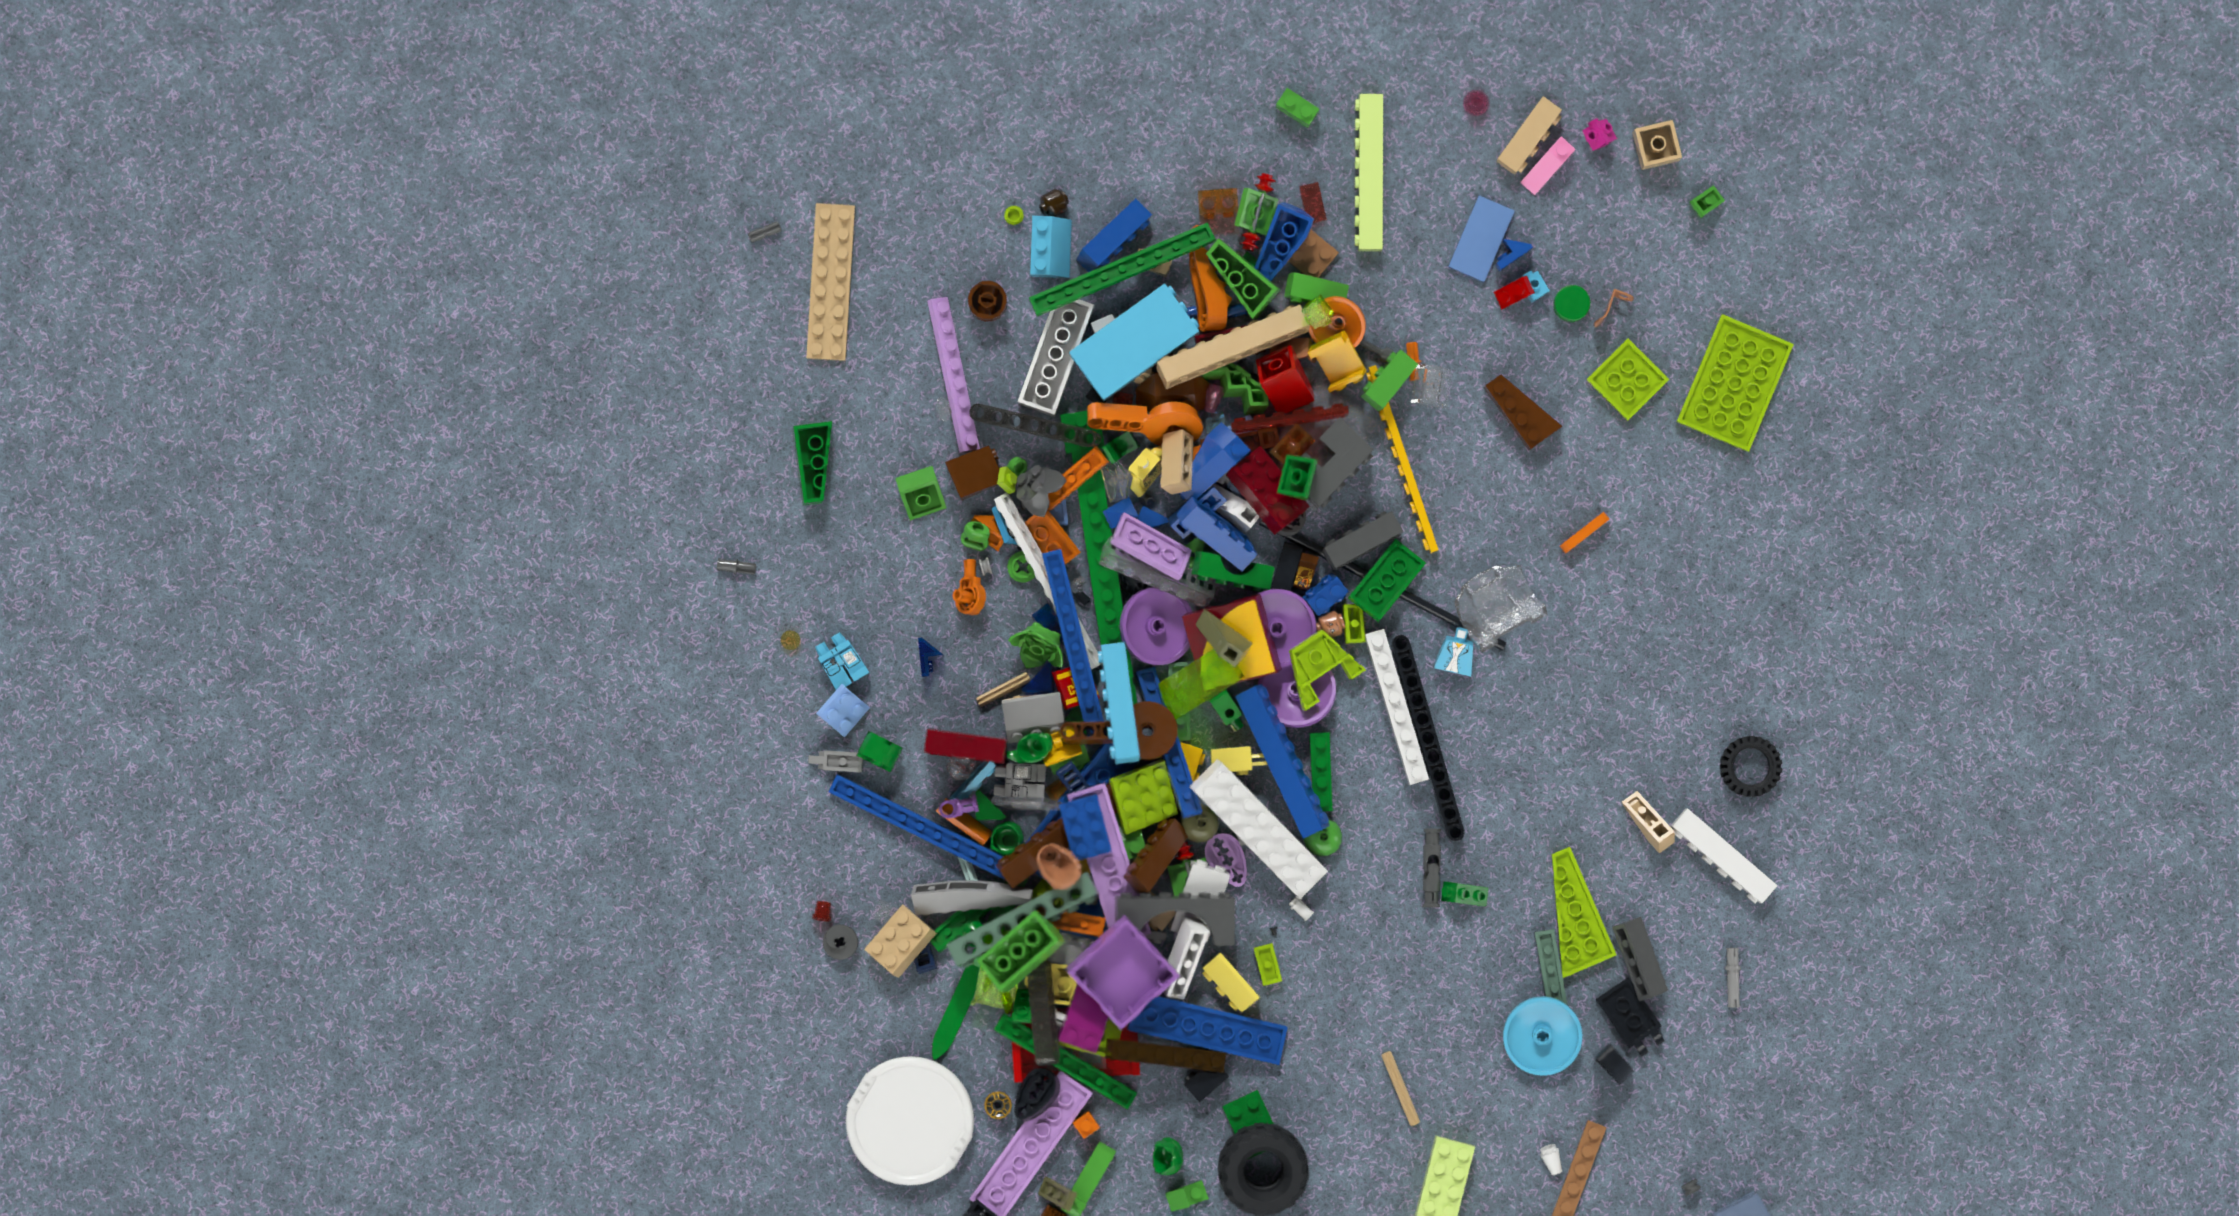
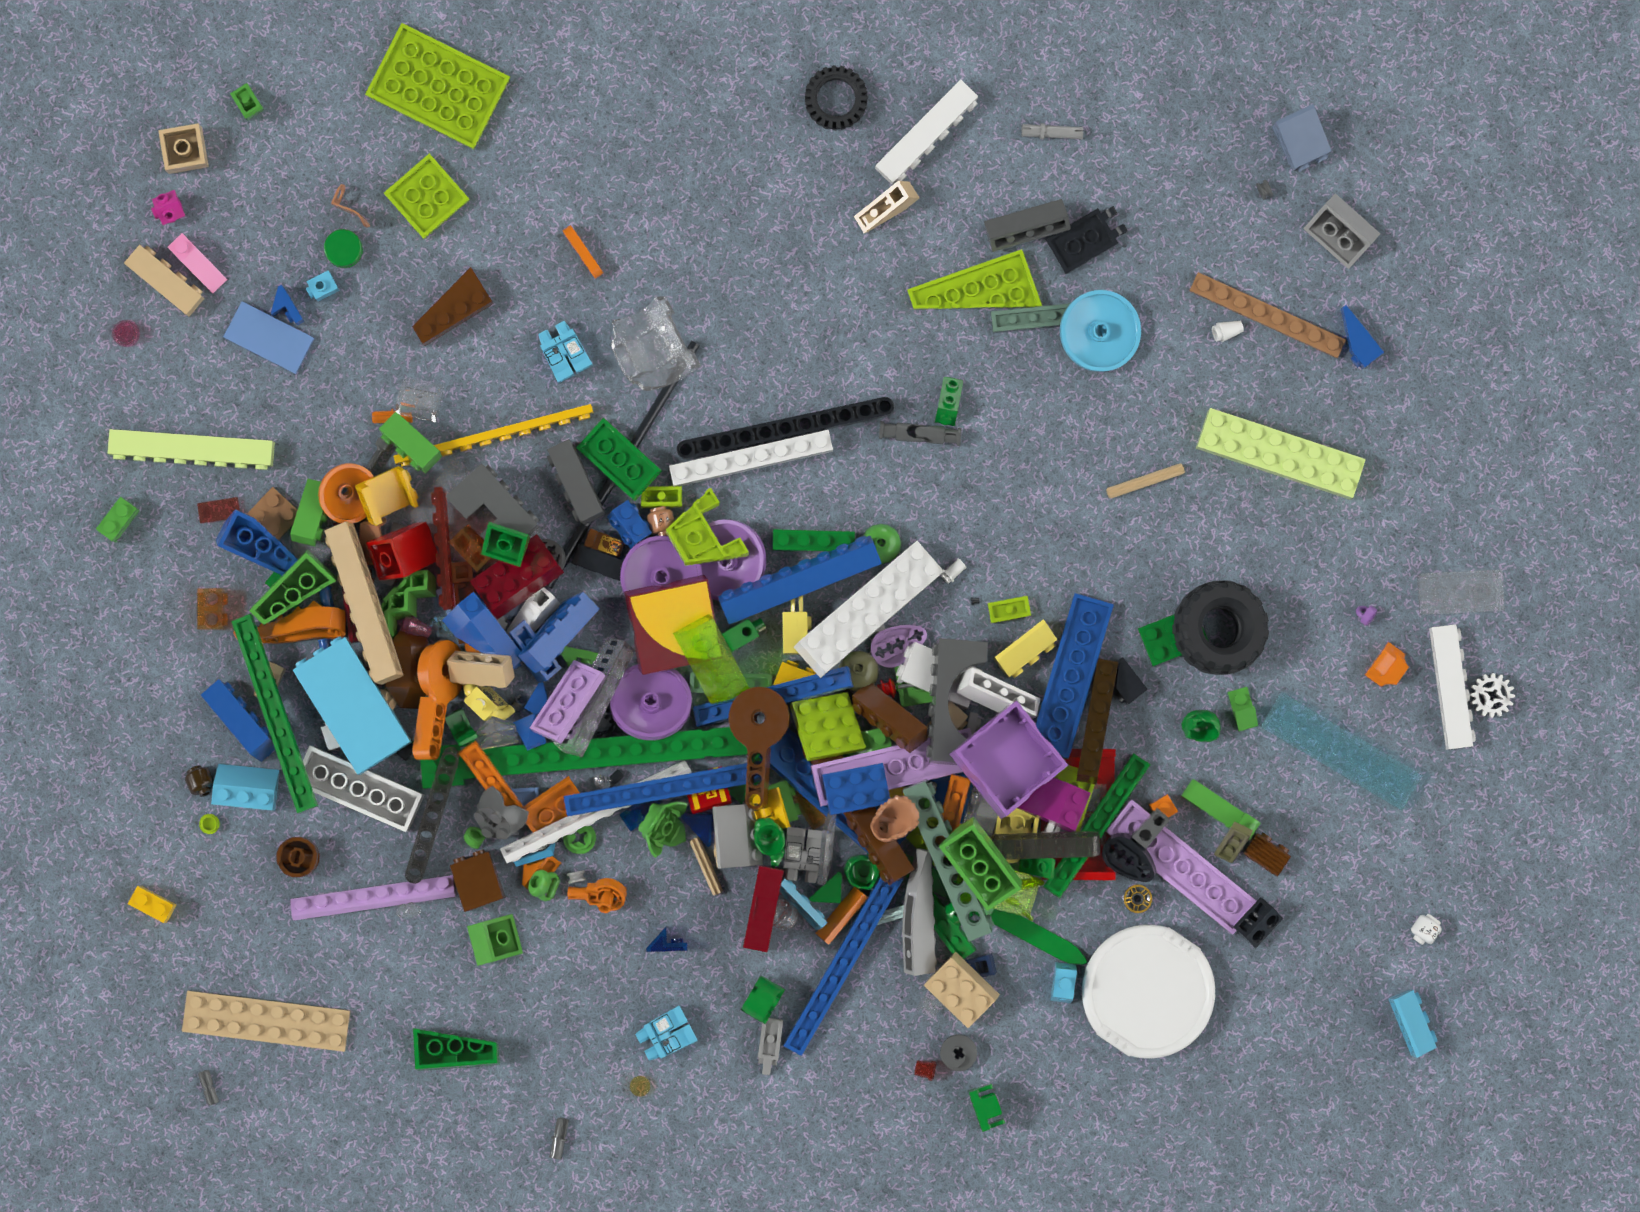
camera: 85 degrees left, 0 degrees up
light blue plate [816,684,870,737] -> none
medium lavender connector [939,795,979,818] -> none
lime plate [997,466,1018,494] -> none
dark blue slope [1055,761,1090,794] -> none
medium azure brick [1098,642,1140,764] -> none
clear red slope [1112,392,1134,405] -> none
green arch [1191,551,1275,592] -> none
olive slope [1195,610,1253,667] -> none
bright green plate [1234,173,1279,252] -> none
clear neon green brick [1301,294,1334,329] -> none
medium azure torso [1434,627,1473,677] -> none
red plate [1494,276,1535,310] -> none
black beam [1594,1043,1634,1085] -> none
none -> yellow piece [128,885,176,923]
none -> medium azure hips [538,321,593,383]
none -> green panel [968,1083,1005,1132]
none -> medium azure torso [1050,962,1077,1003]
none -> dark grey leg [1132,808,1170,849]

